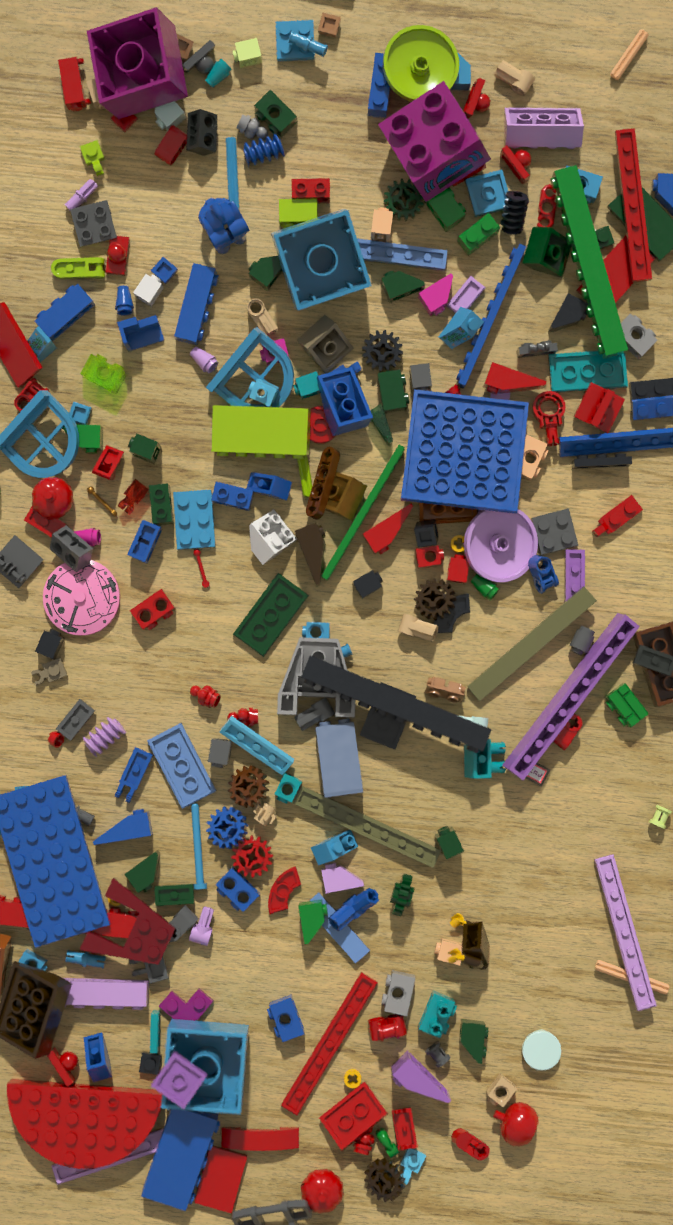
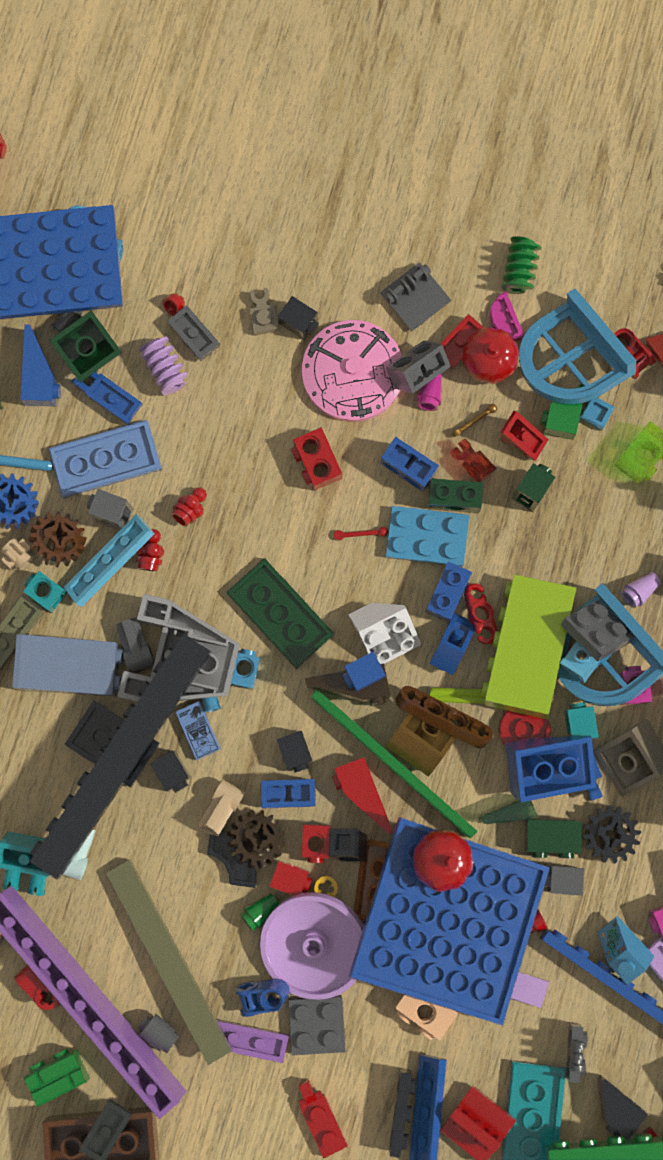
camera: 105 degrees right, 5 degrees down
medium nougat hinge [424,676,466,703] -> none
red slope [483,362,547,394] -> none
red pin [532,391,566,446] -> none
none -> dark green slope [49,310,122,383]
none -> black brick [150,750,191,793]
none -> medium blue tile [176,701,221,760]
none -> blue brick [261,779,316,808]
none -> blue brick [342,651,386,692]
none -> red piece [413,829,473,892]
none -> red piece [464,583,498,645]
none -> dark pink tile [489,291,524,341]
none -> dark grey plate [561,601,634,662]

